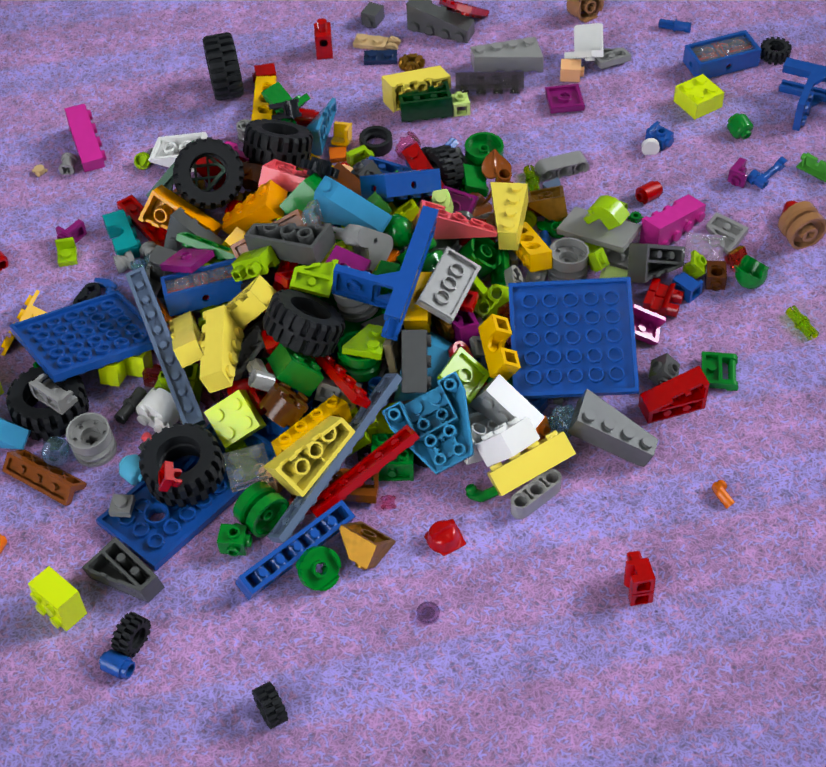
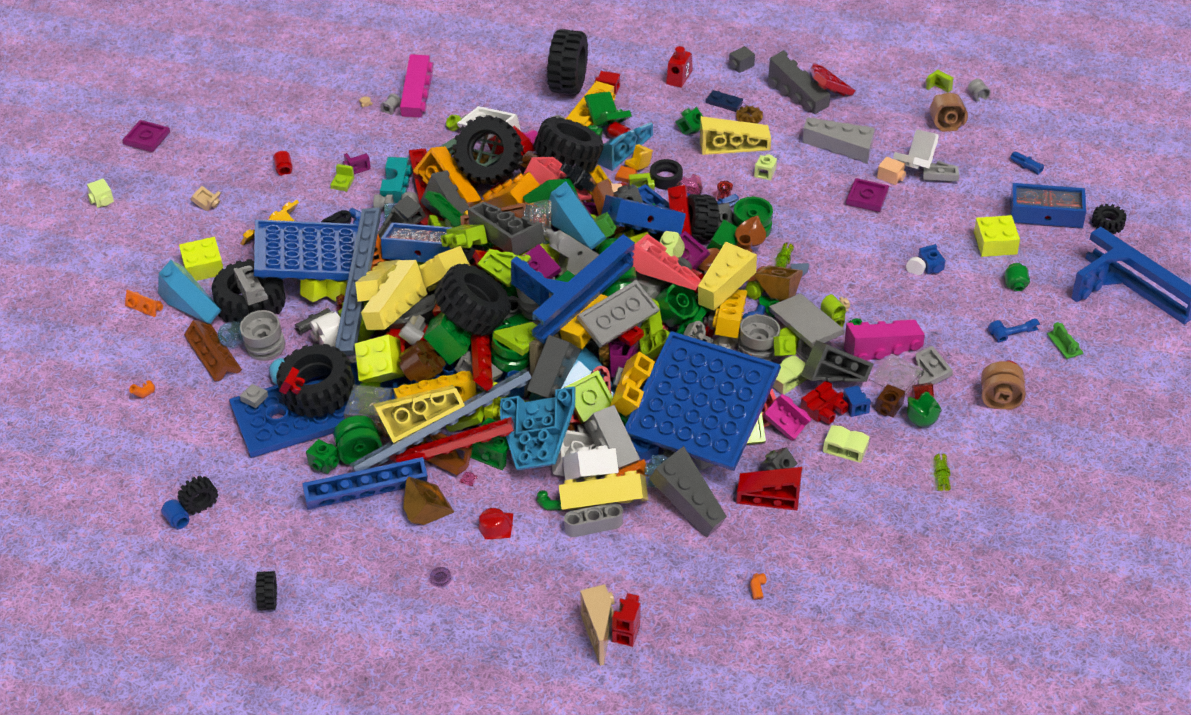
camera: 25 degrees right, 5 degrees down
neon yellow brick [28,566,87,632] -> none
dark grey wedge [82,537,165,603] -> none
magenta plate [160,248,215,273] -> none
black piece [269,98,302,120] -> none
green plate [296,545,341,591] -> none
tan hinge [353,33,401,50] -> none
dark green wedge [398,81,453,122] -> none
clear smoke brick [455,71,524,95] -> none
light grey beam [535,151,589,182] -> none
lime brick [583,195,630,230] -> none
red brick [635,181,663,204] -> none
lime bracket [683,250,707,279] -> none
green plate [701,351,738,391] -> none
magenta bracket [727,157,747,188] -> none
none -> tan slope [580,584,615,666]
none -> green brick [675,107,703,135]
none -> clear red bush [717,181,733,200]
none -> yellowish green brick [823,425,870,463]

